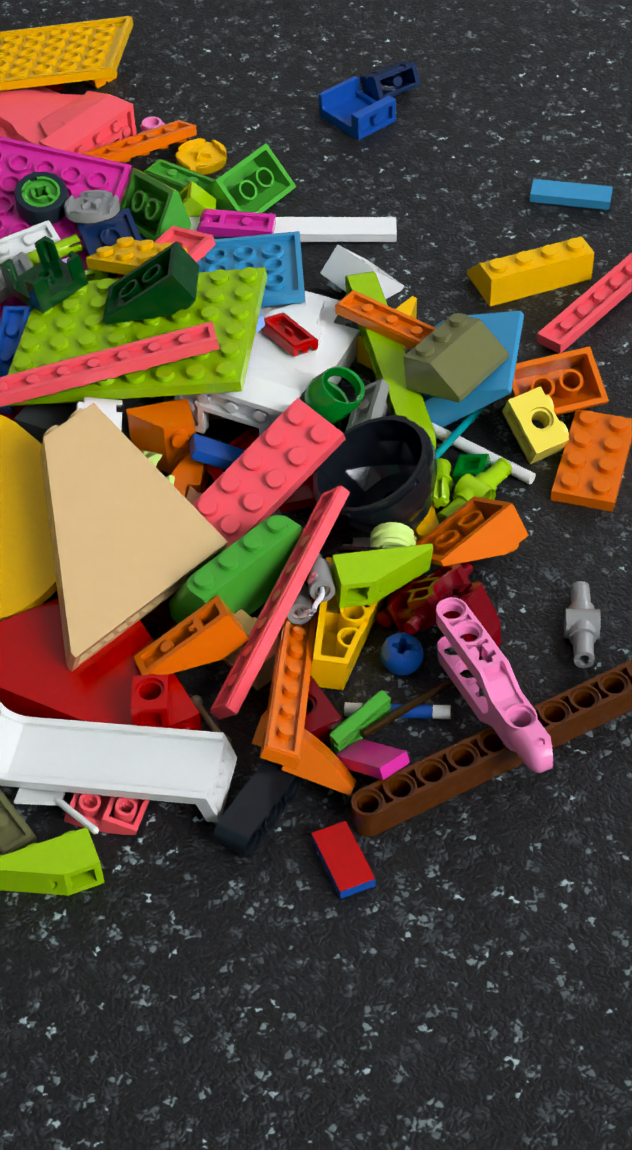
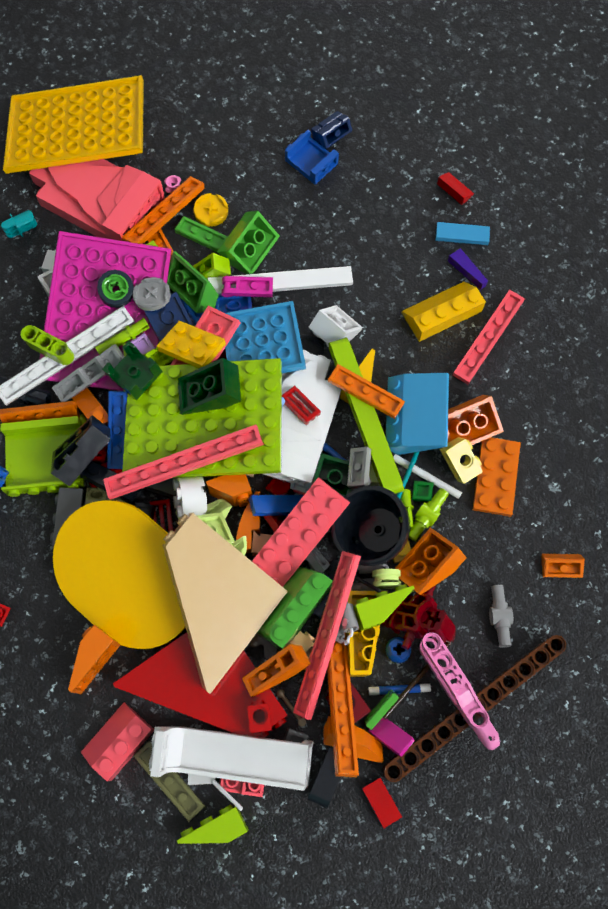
camera: 10 degrees left, 25 degrees up
green helmet [304,366,365,425] -> none
olive slope [403,313,509,403] -> none
none -> red slope [437,172,474,205]
none -> dark purple piece [448,248,488,290]

